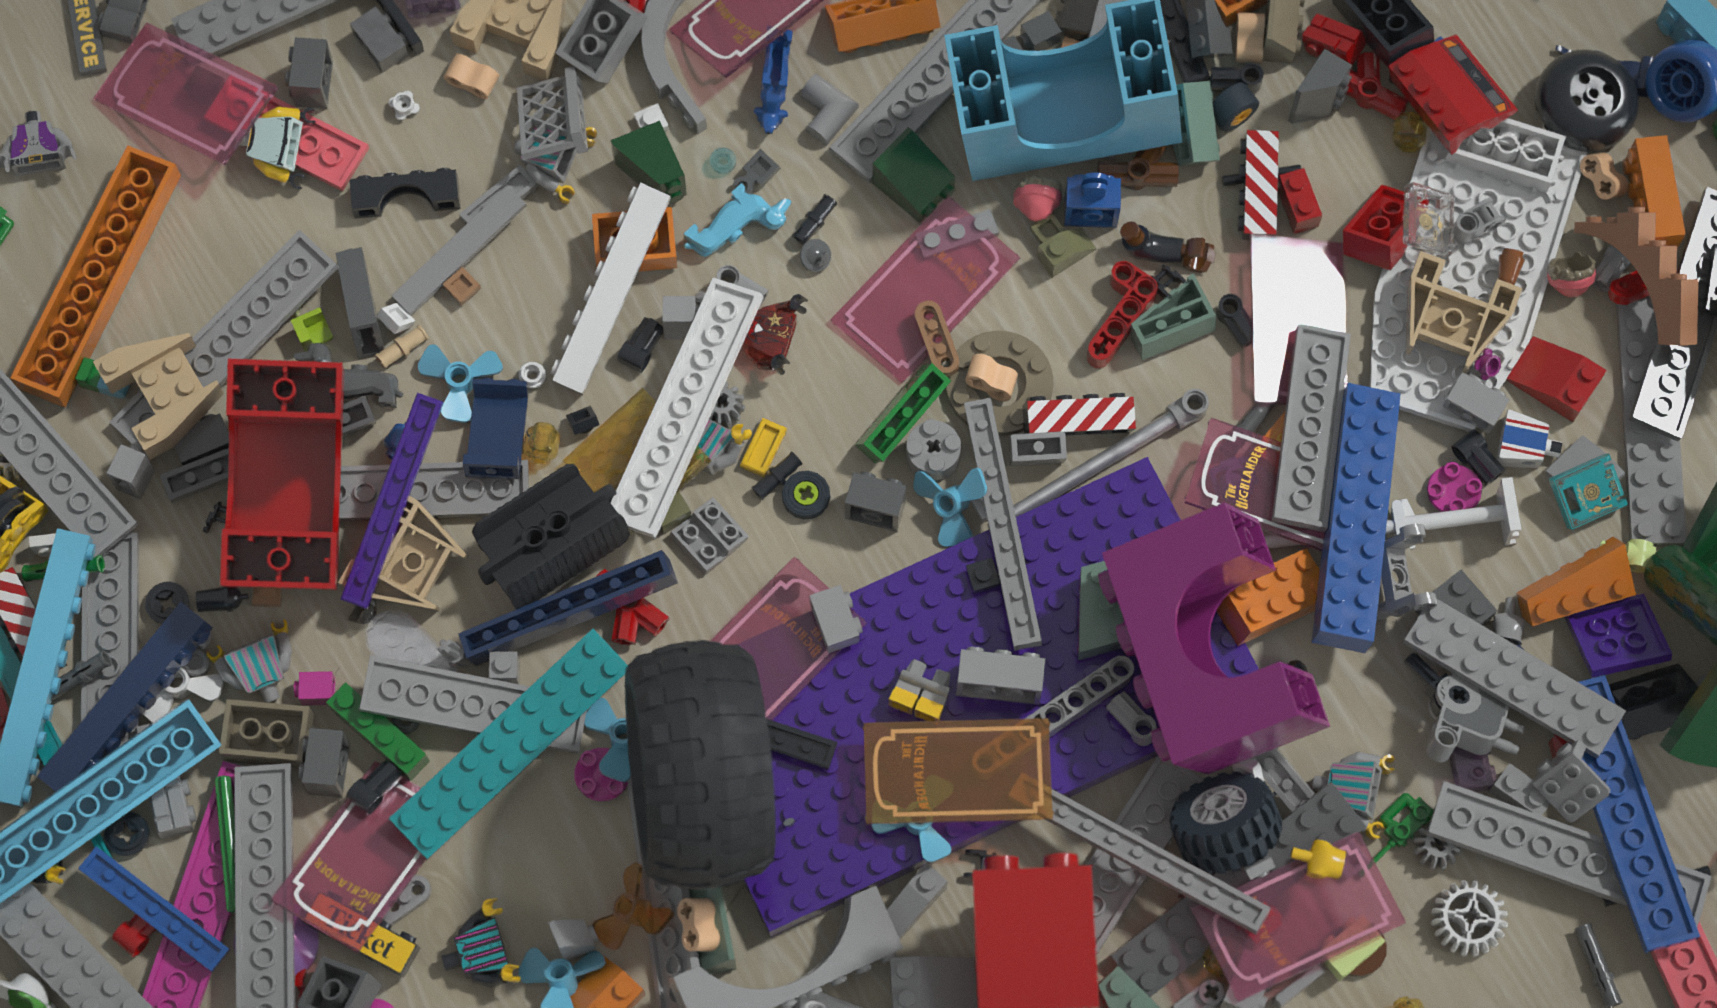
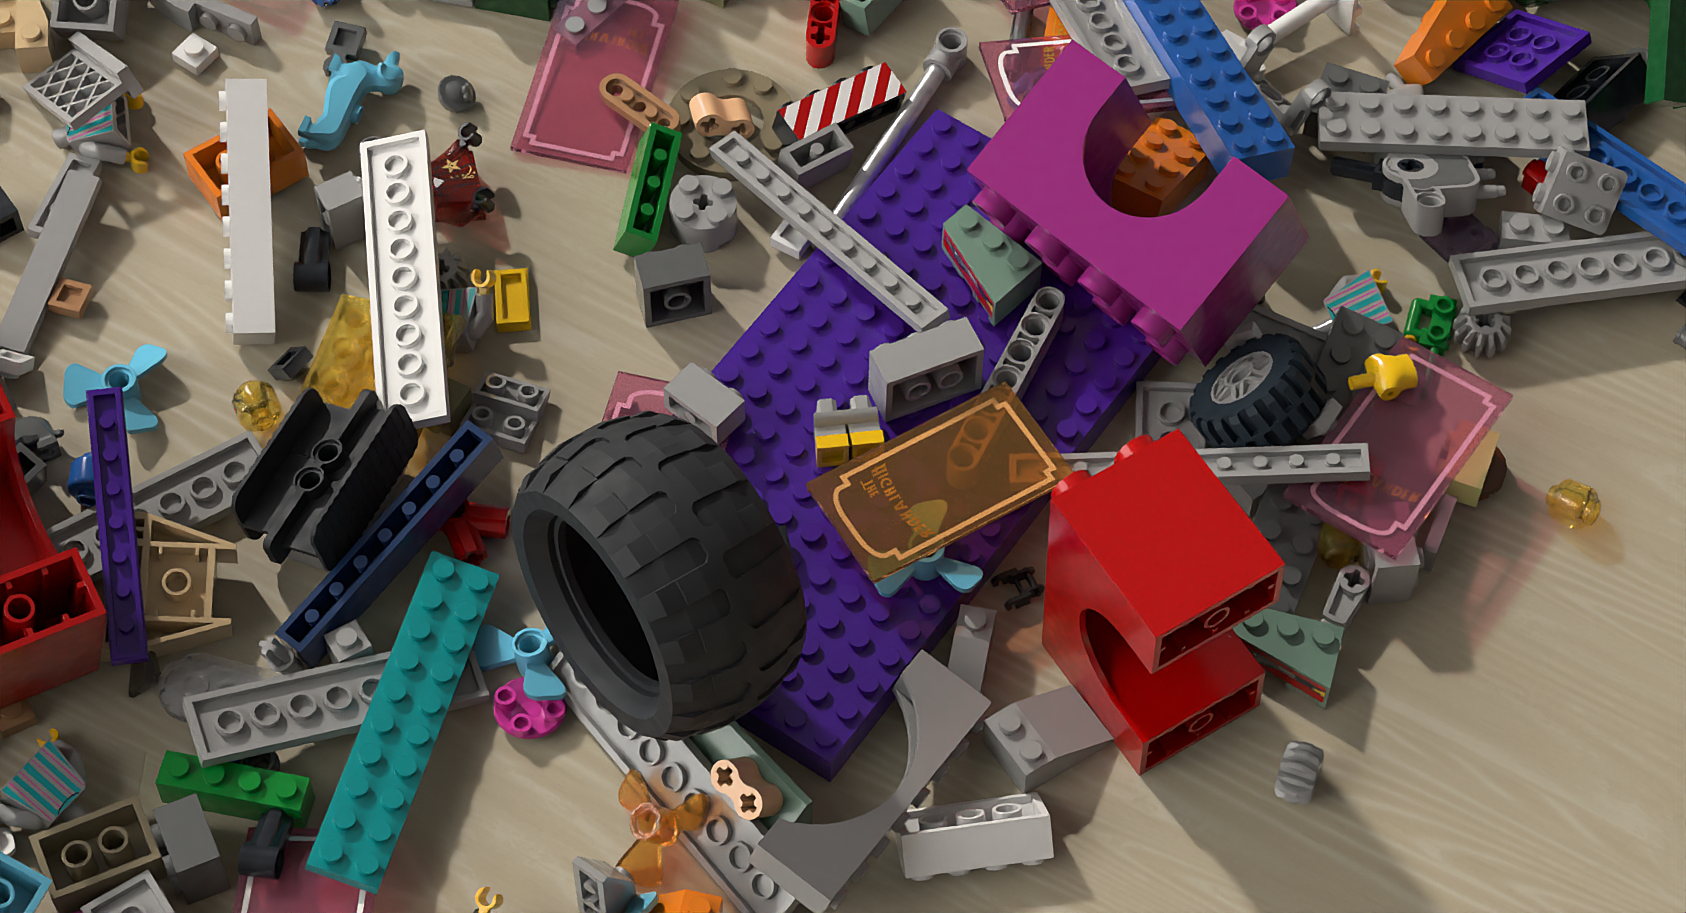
camera: 30 degrees left, 15 degrees down
dark pink brick [294,671,336,706] -> none
tan pin [375,325,429,369] -> none
dark blue panel [463,378,529,479] -> none
white plate [519,362,546,389] -> none
dark green slope [611,120,687,204] -> none
clear light blue plate [710,148,736,174] -> none
black pin [751,451,803,500] -> none
black bush [782,470,830,520] -> none
black pin [792,194,838,245] -> none
medium azure piece [913,468,987,547] -> none
black plate [966,558,1001,594] -> none
light grey piece [1106,692,1156,746] -> none
white gear [1431,880,1508,957] -> none

